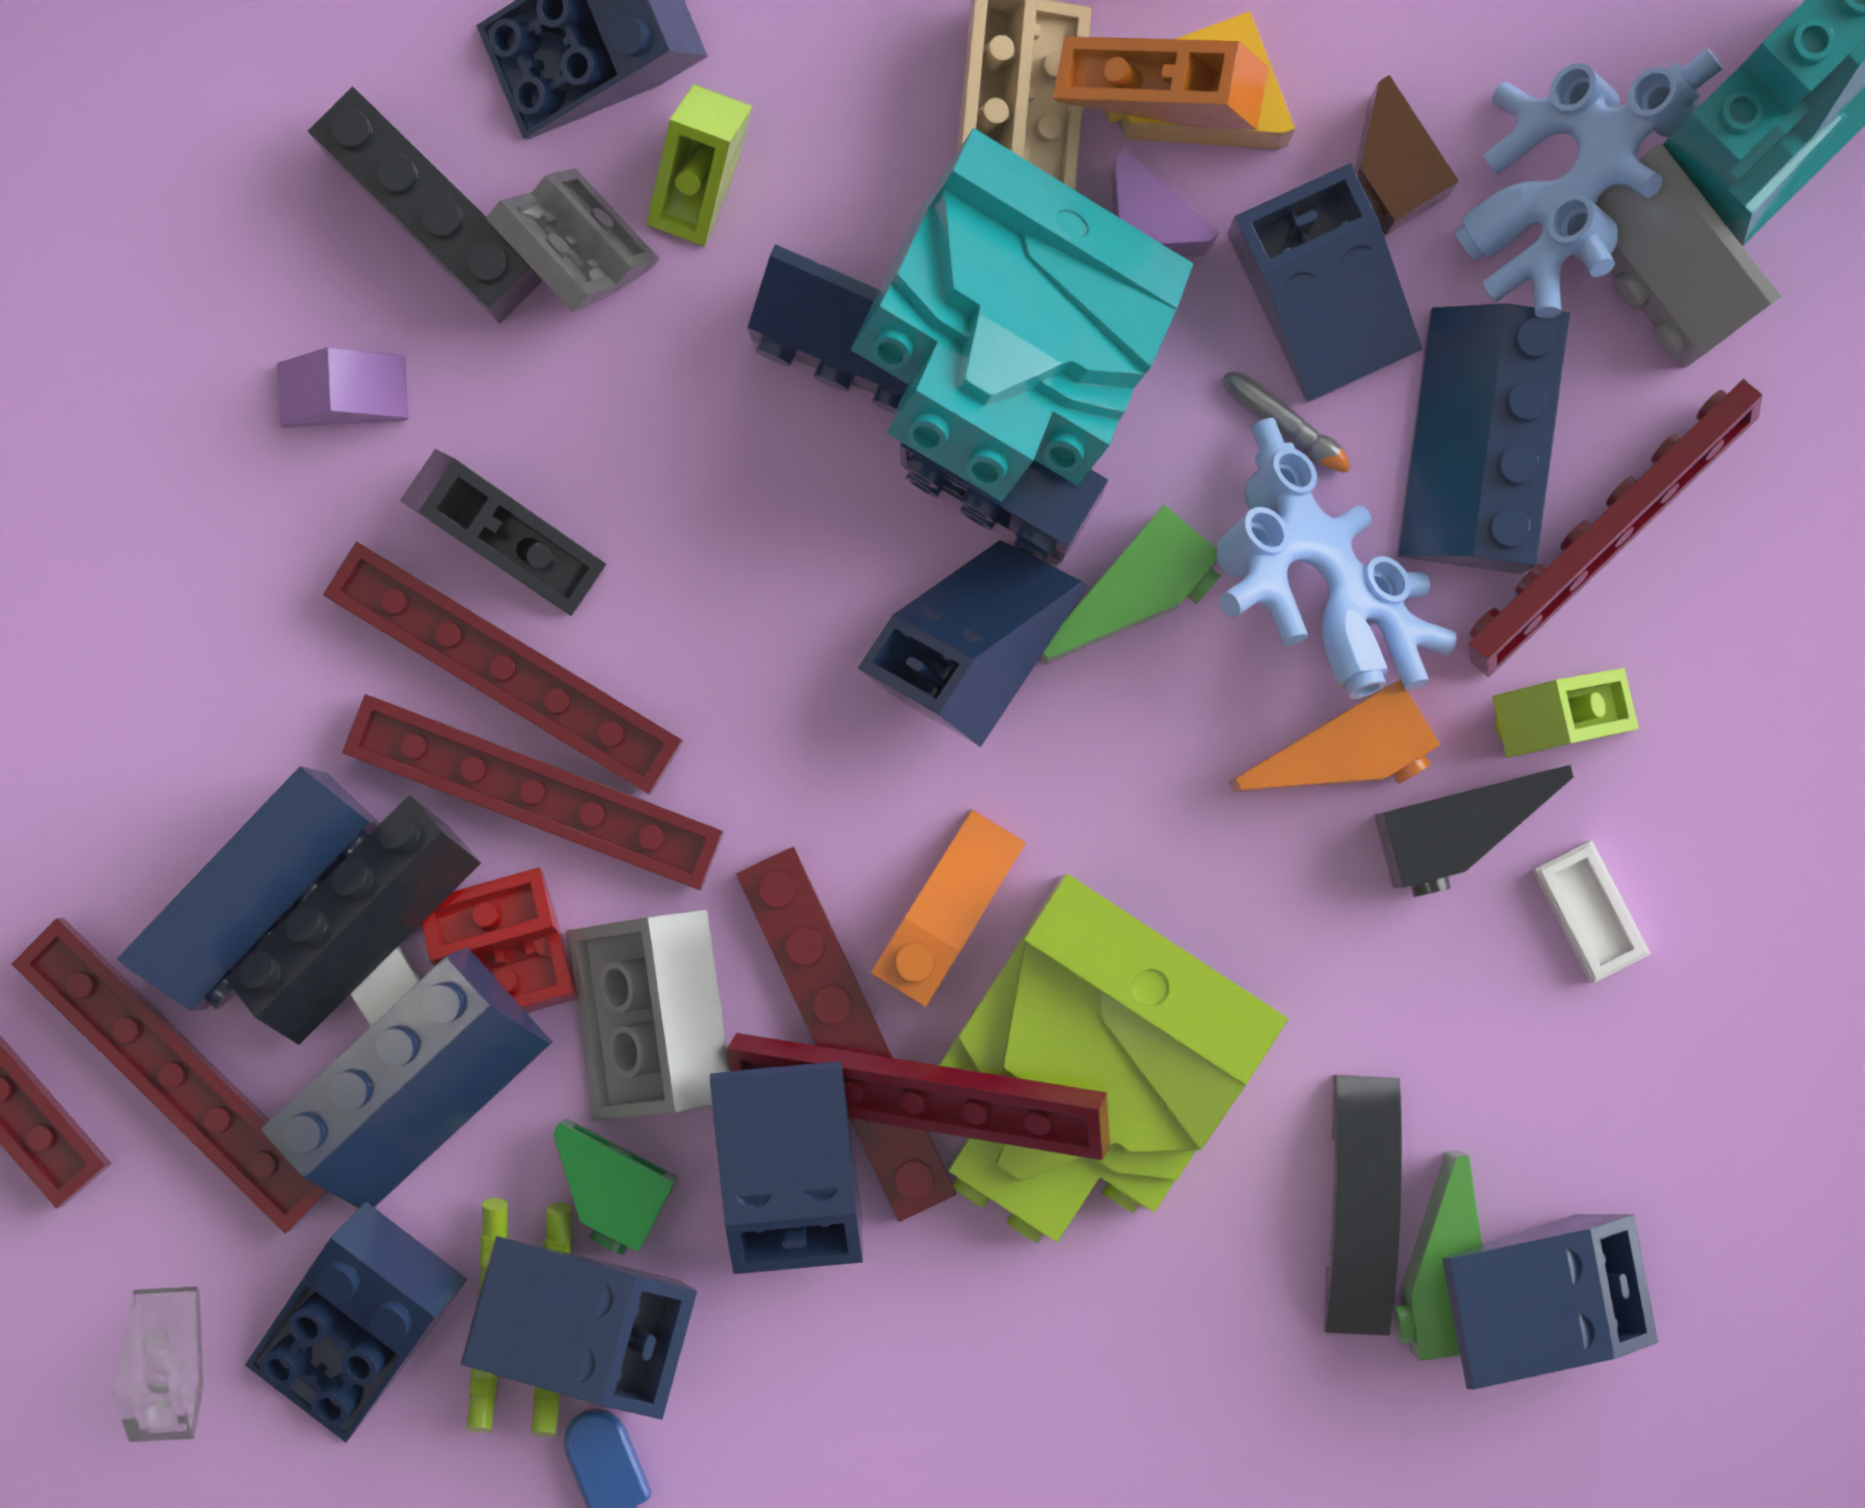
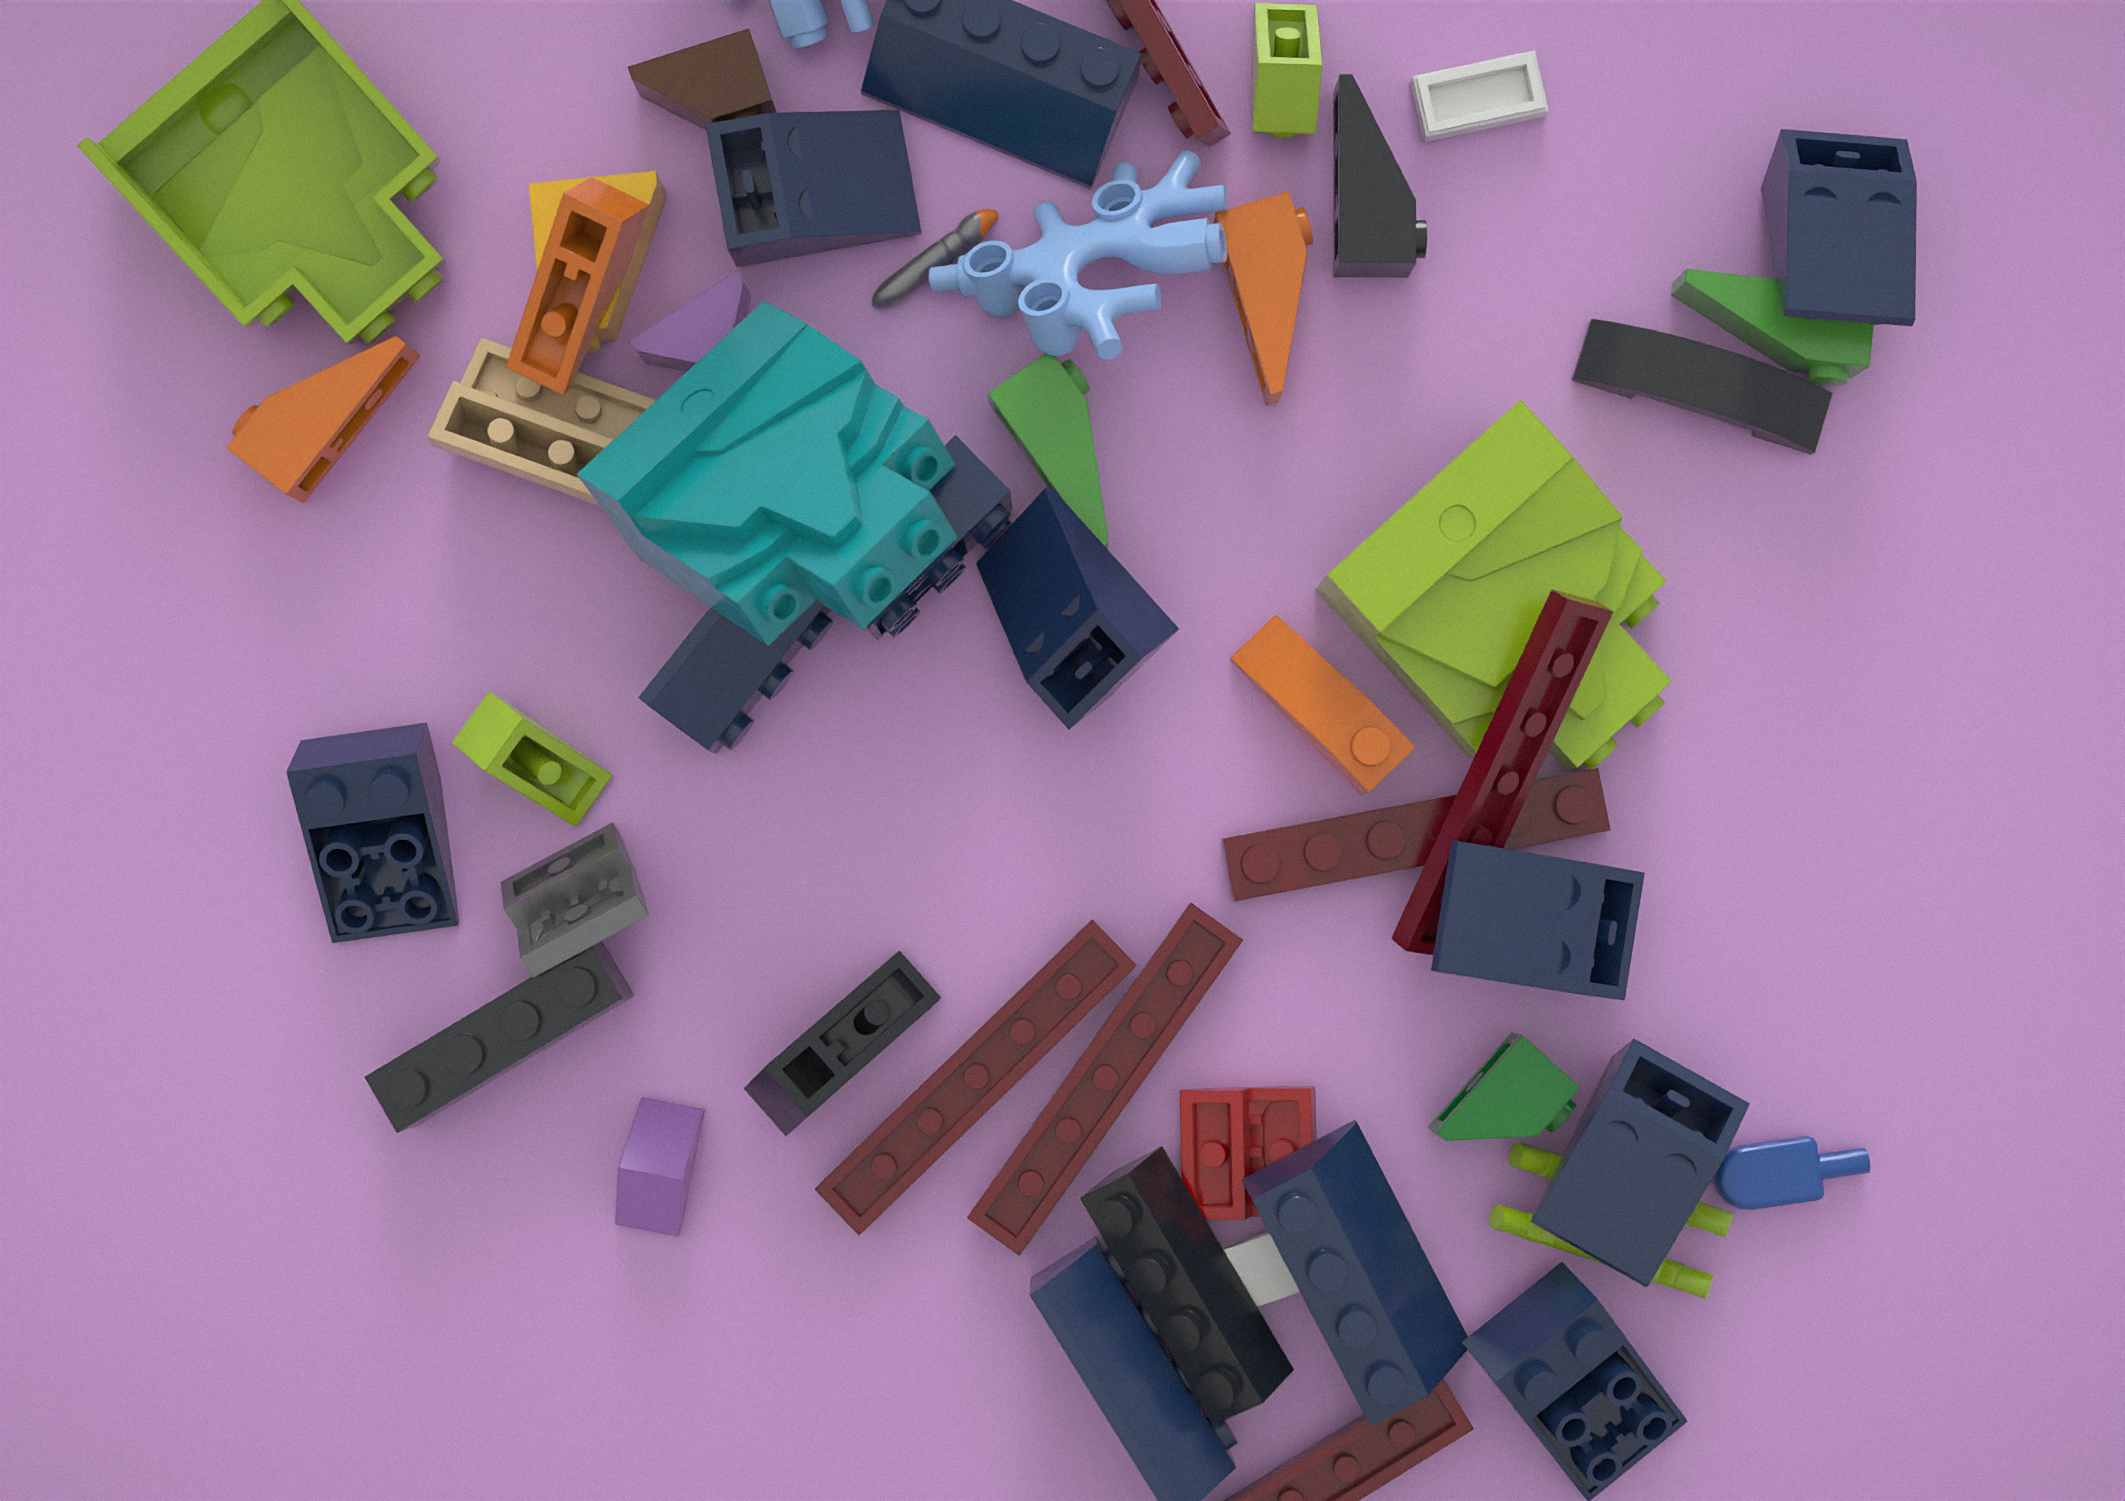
camera: 75 degrees left, 0 degrees up
light grey slope [567,909,730,1120] -> none

